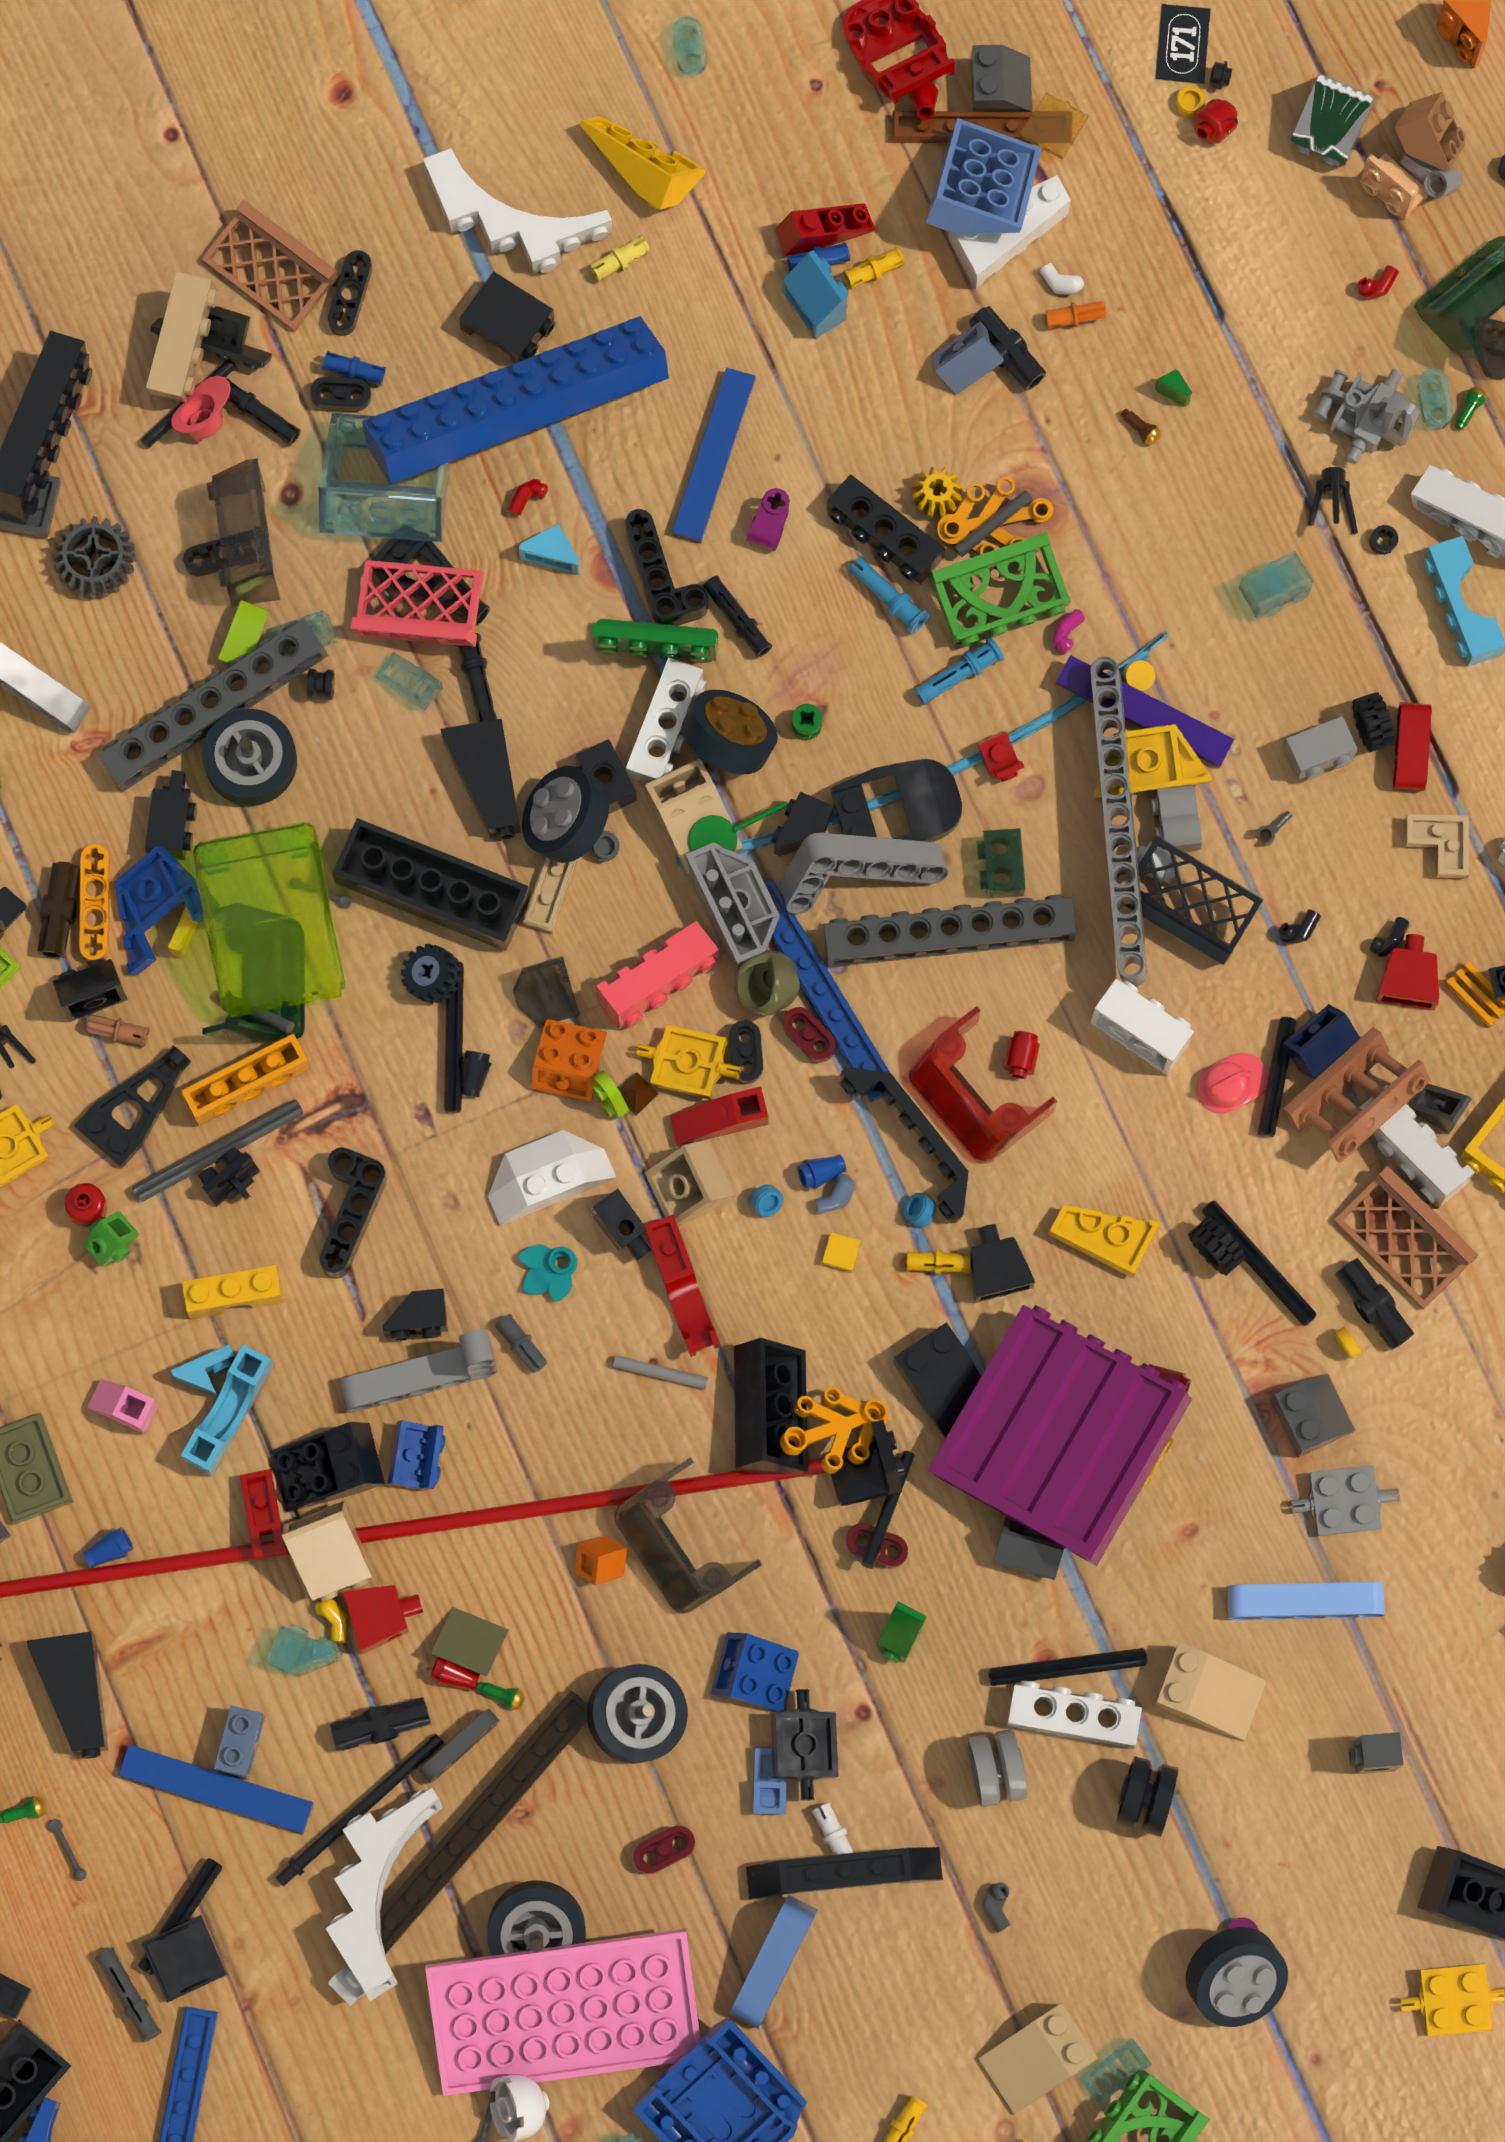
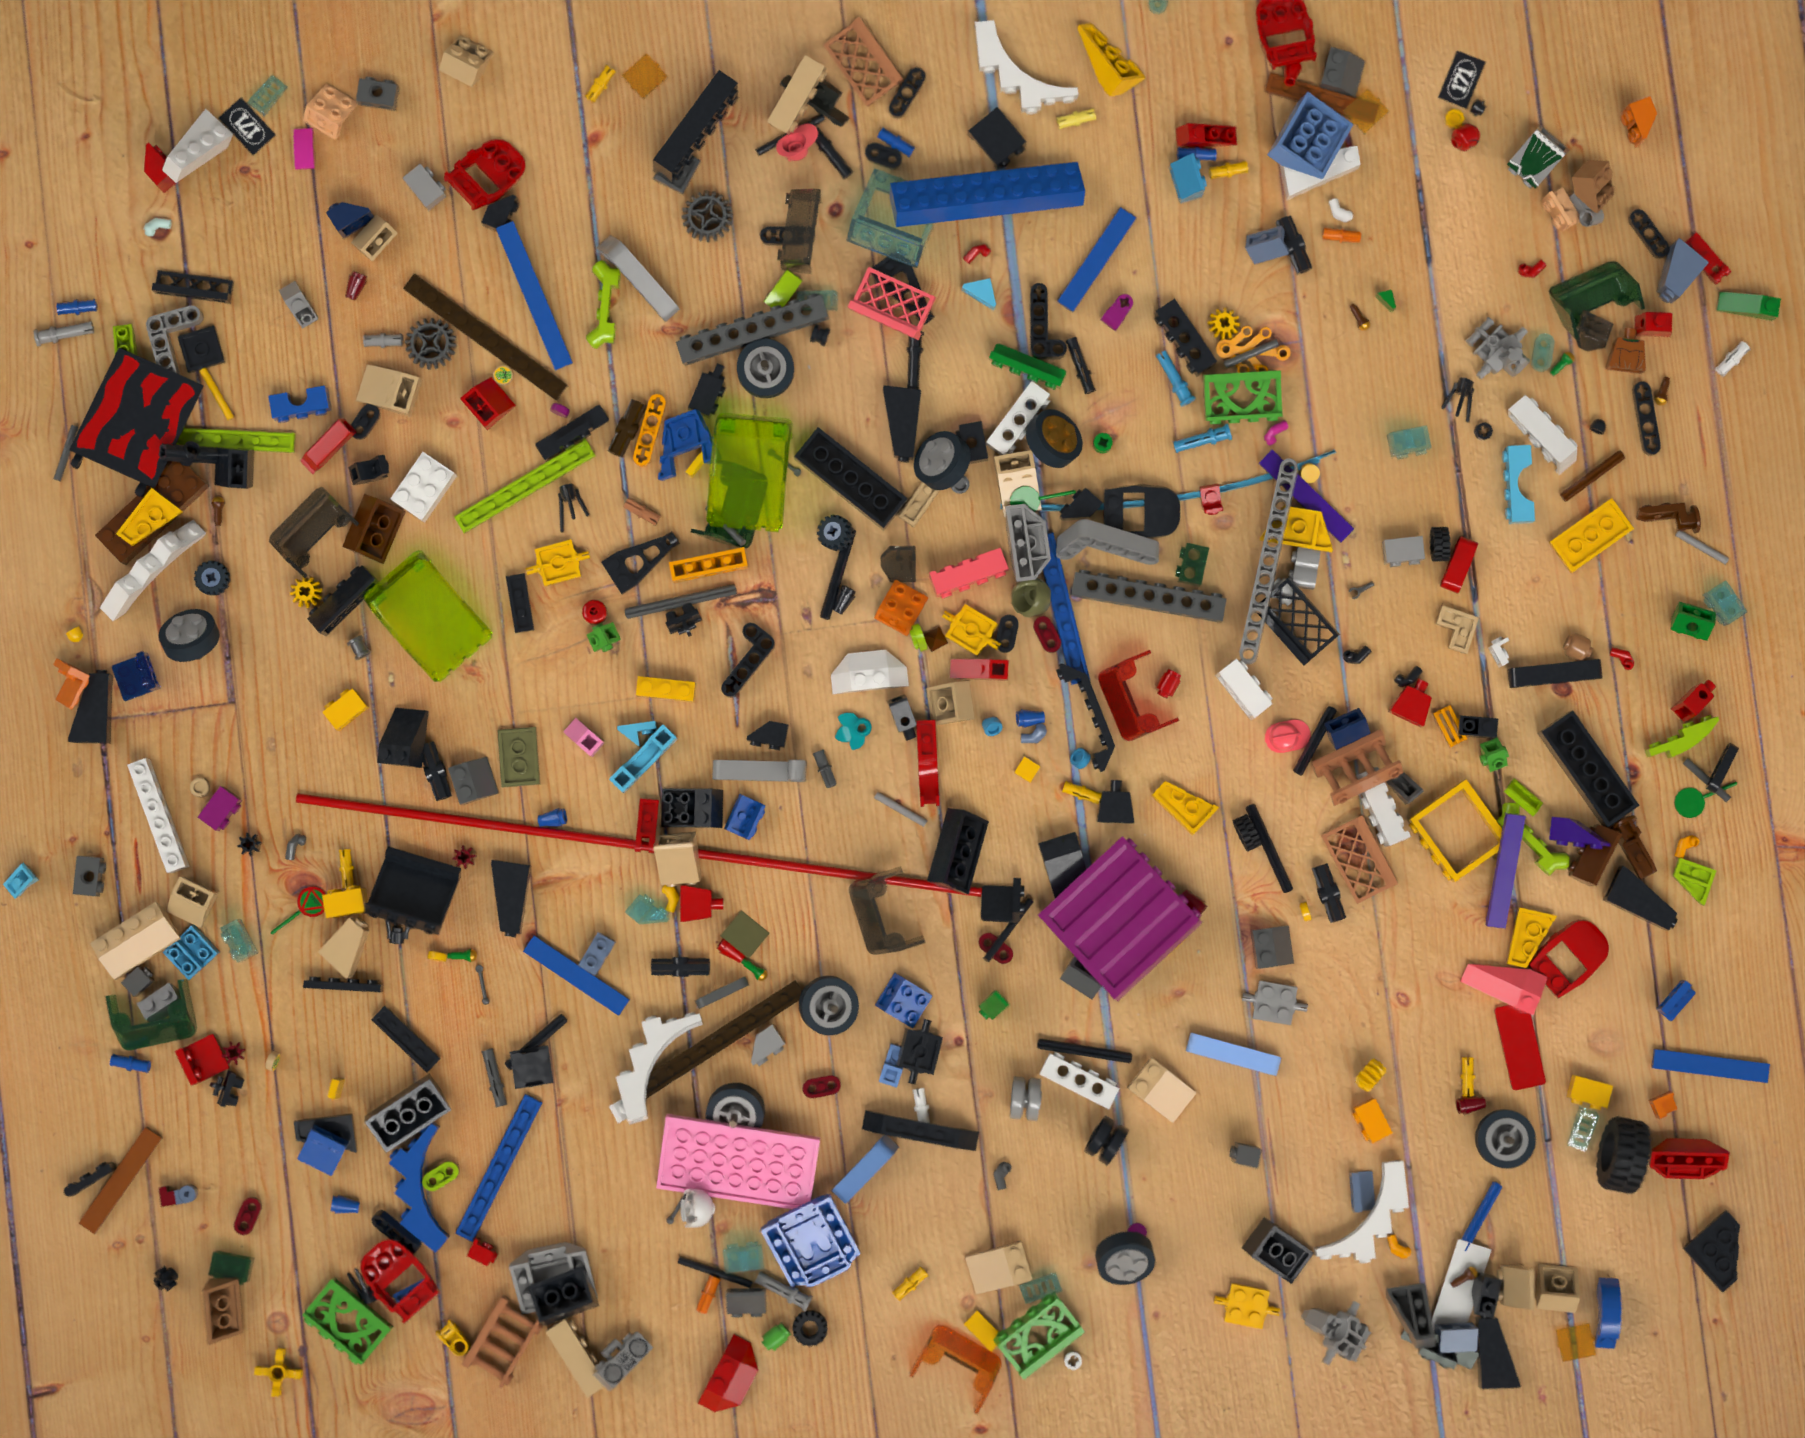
camera: 15 degrees right, 10 degrees up
black slope [53,958,128,1022] -> none
black bar [275,1734,444,1887] -> none
clear light blue slope [375,652,443,712] -> none
orange panel [574,1536,627,1585] -> none
light orange plant [780,1387,888,1474] -> none
none -> light grey slope [751,1024,785,1066]

